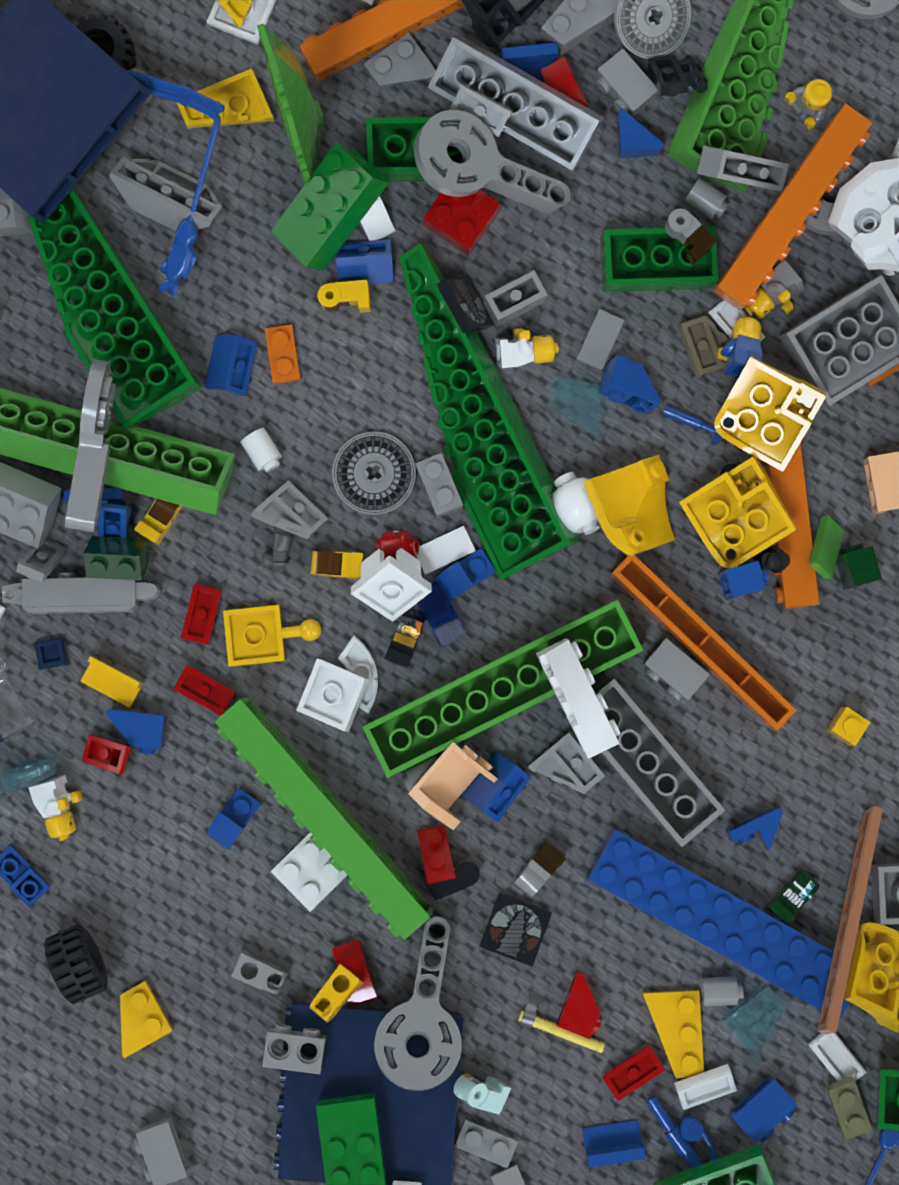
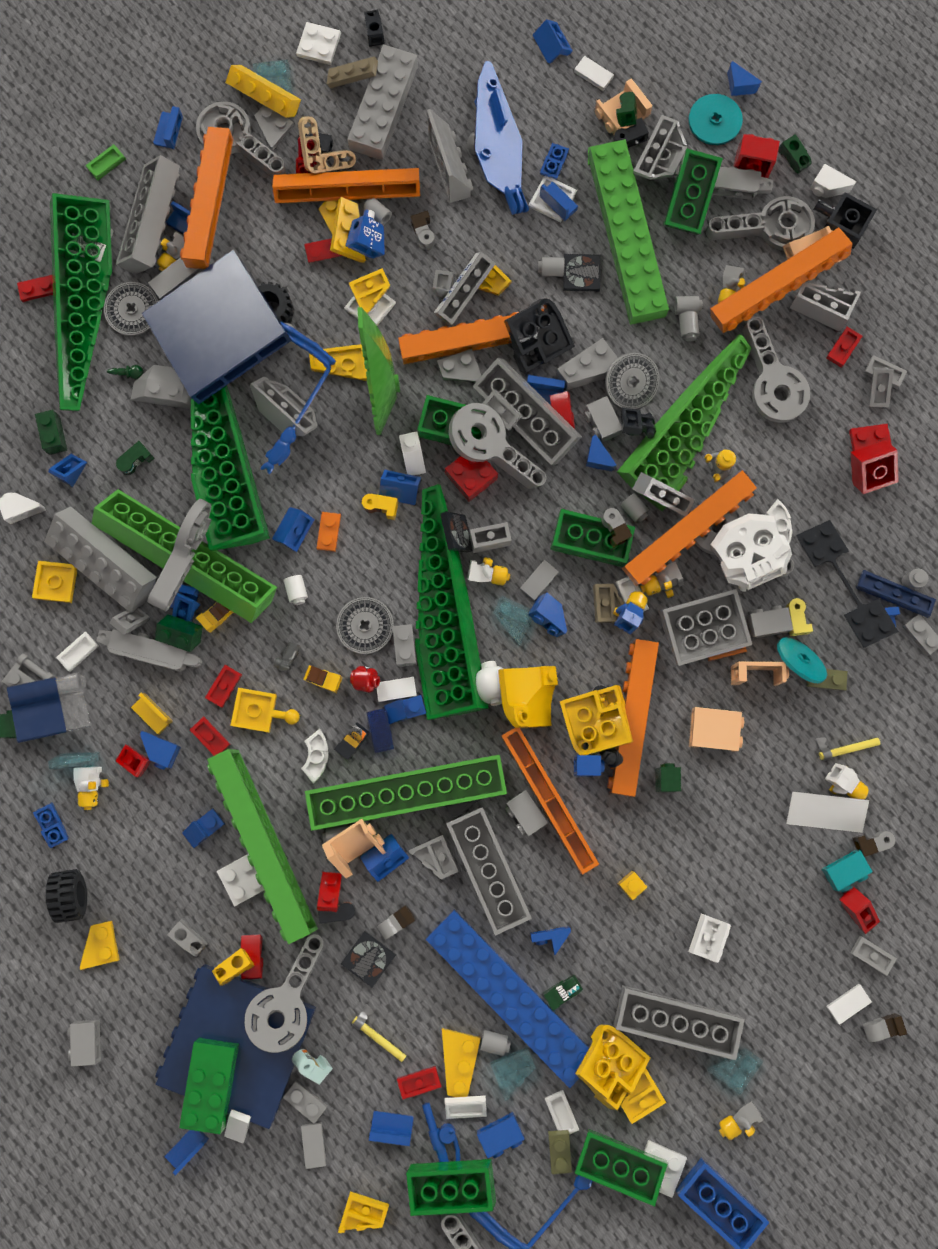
camera: 20 degrees right, 5 degrees down
dark blue tile [34,637,68,670] -> none
light grey wing [251,480,328,540] -> none
light grey brick [262,1024,326,1075] -> none
green brick [271,142,389,271] -> none
white plate [296,658,370,732] -> none
white panel [351,548,432,622] -> none
white wedge [536,638,621,759] -> none
red slope [556,970,602,1039] -> none
blue piece [662,405,730,446] -> none
yellow slope [714,356,827,472] -> none
bright green tile [809,516,844,579] -> none
nougat tile [817,806,883,1034] -> none

